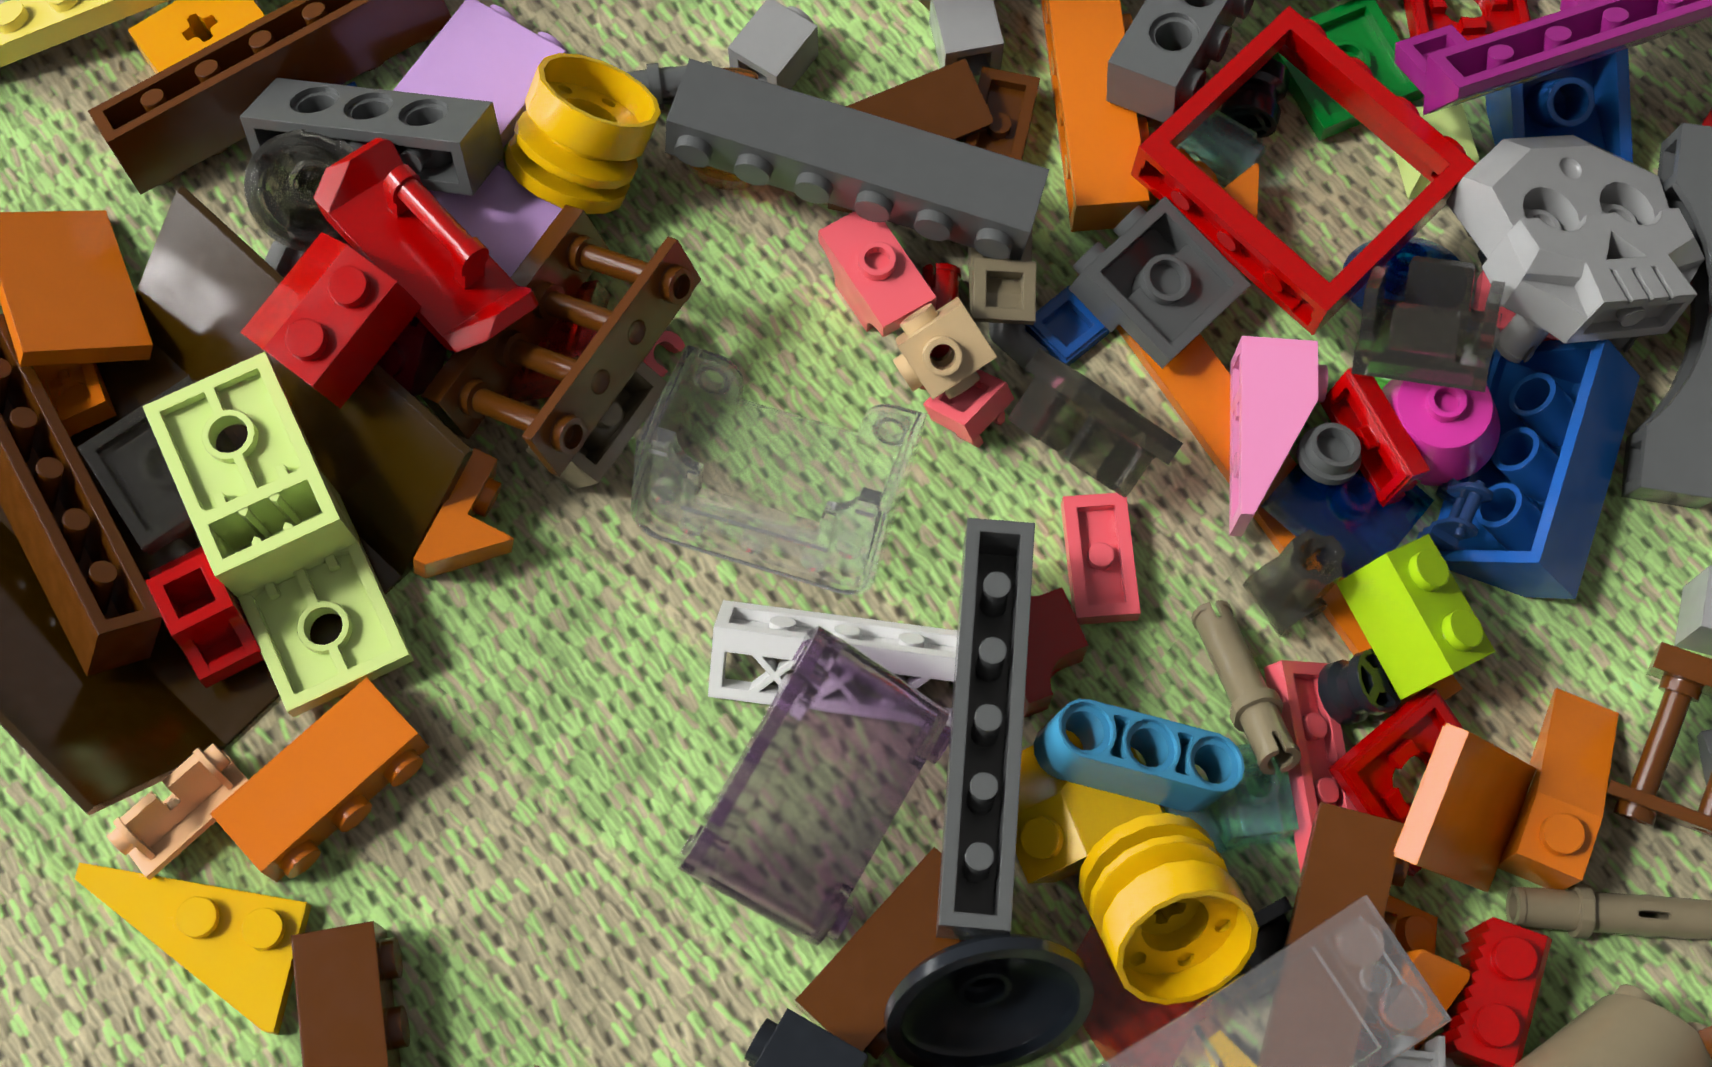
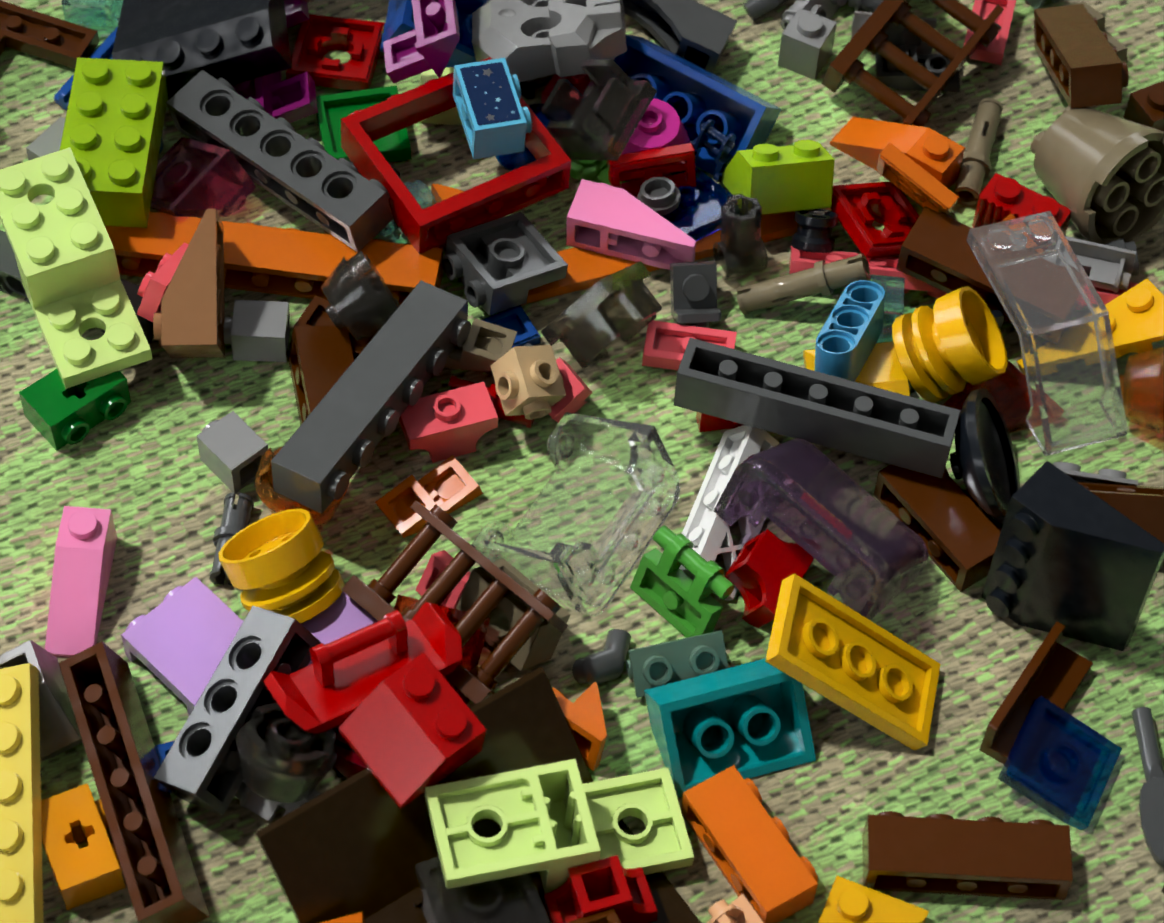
camera: 80 degrees left, 15 degrees down
none -> clear smoke cone [321,251,400,341]
none -> orange slope [375,455,483,538]
none -> brick [453,58,532,160]
none -> dark grey arm [572,629,631,685]
none -> sand green hinge [625,630,728,698]
none -> bright green plate [630,525,735,638]
none -> teal slope [644,658,816,798]
none -> dark grey bracket [670,261,721,328]
none -> red brick [725,529,821,628]
none -> yellow plate [765,573,941,751]

